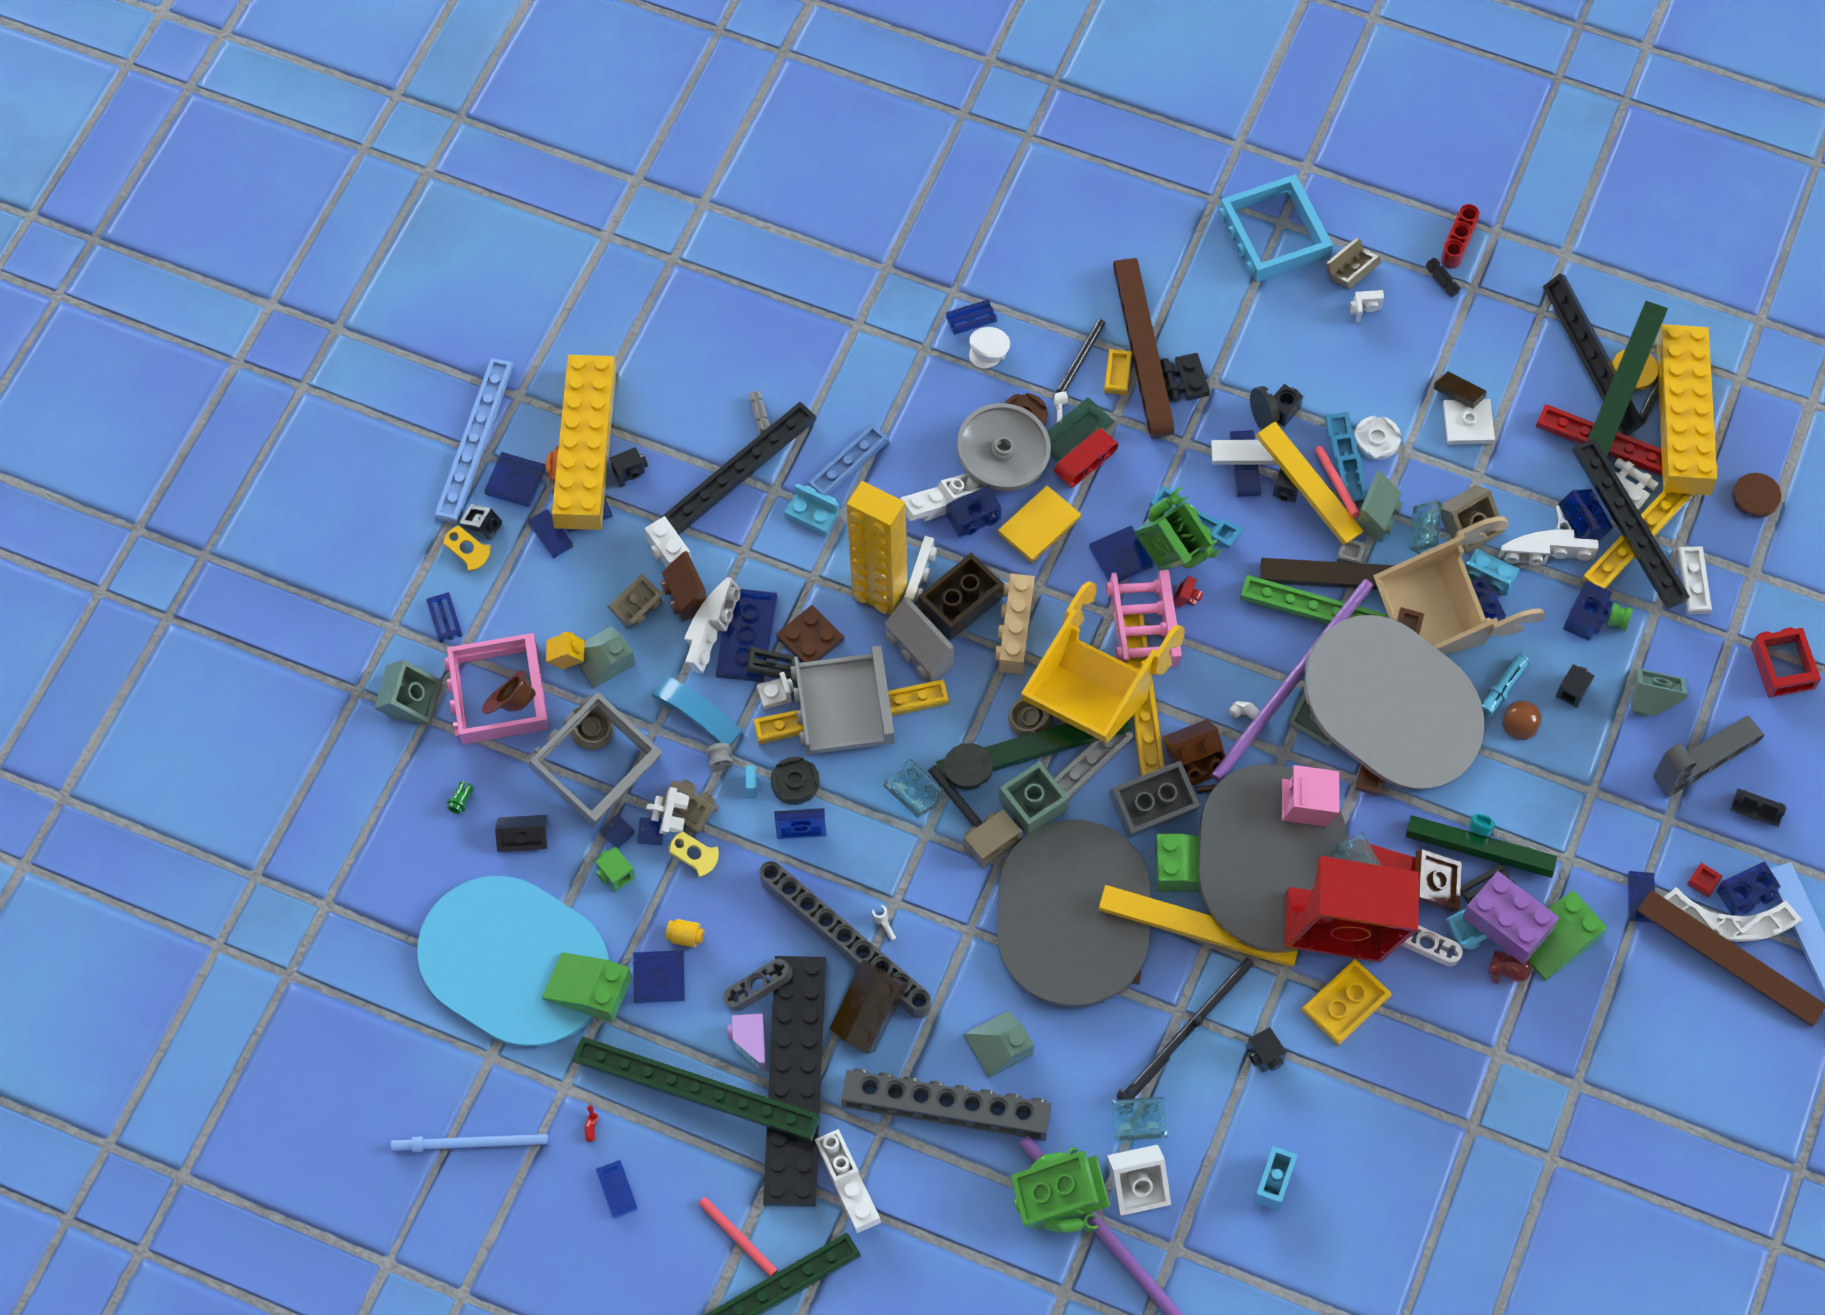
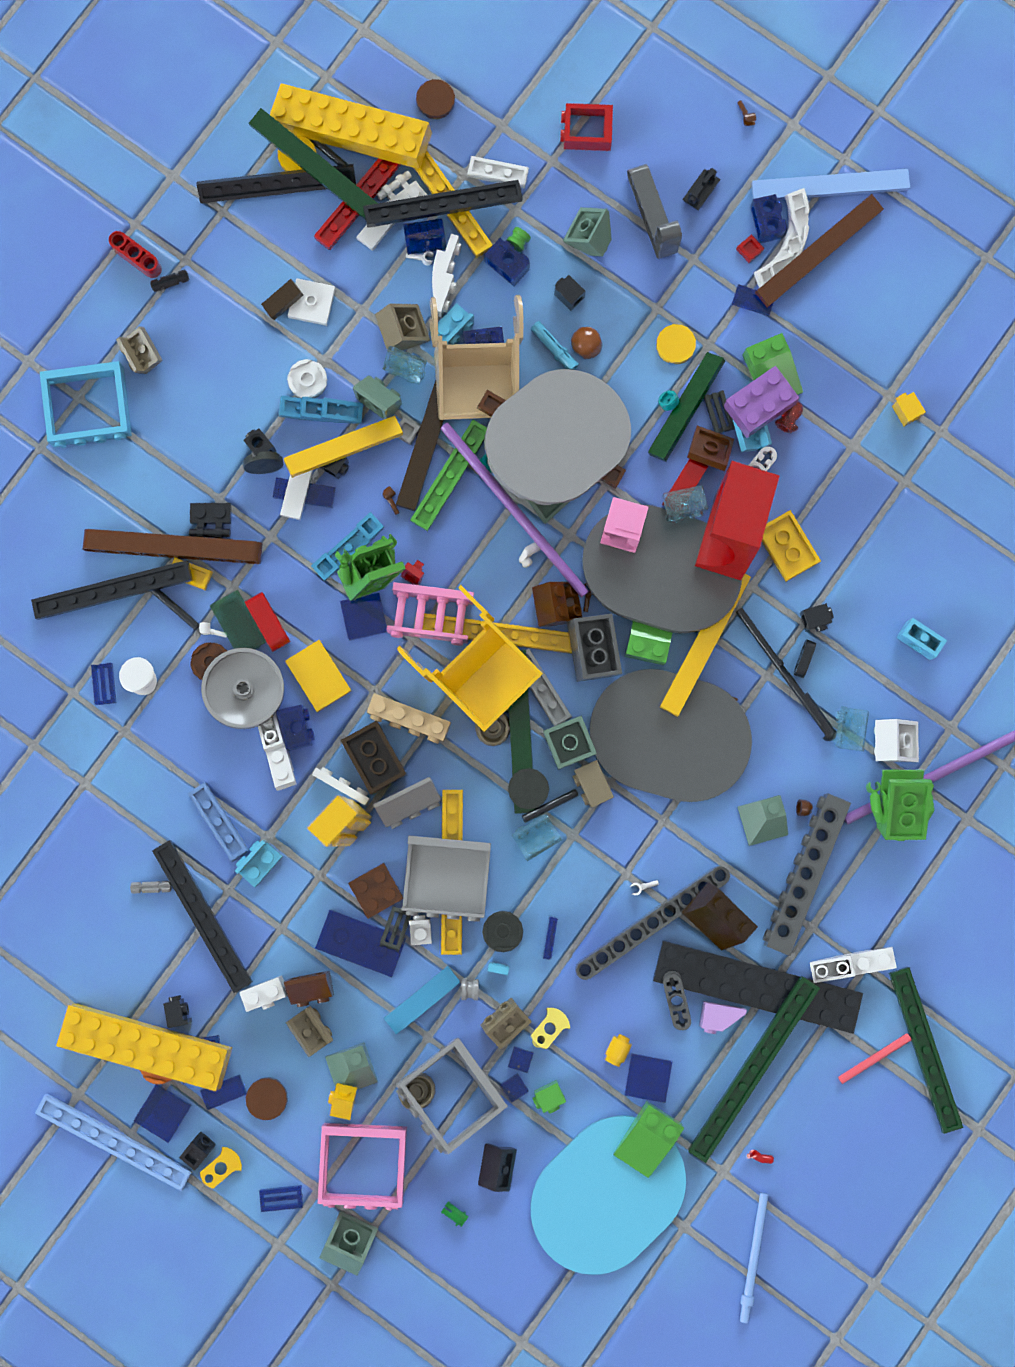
camera: 80 degrees left, 20 degrees up
reddish brown piece [482,670,536,714] -> none
clear blue tile [596,1160,638,1219] -> none
white hips [646,787,689,835] -> none
white slope [684,577,741,673] -> none
coral bar [1315,446,1360,519] -> none
white bracket [1350,290,1384,323] -> none
none -> black plate [31,560,193,620]
none -> reddish brown tile [246,1077,288,1120]
none -> white tile [357,223,395,251]
none -> reddish brown hand [383,486,400,515]
none -> yellow tile [656,324,696,364]
none -> black beam [793,639,816,678]
none -> reddish brown hinge [796,799,813,816]
none -> yellow brick [892,392,926,427]

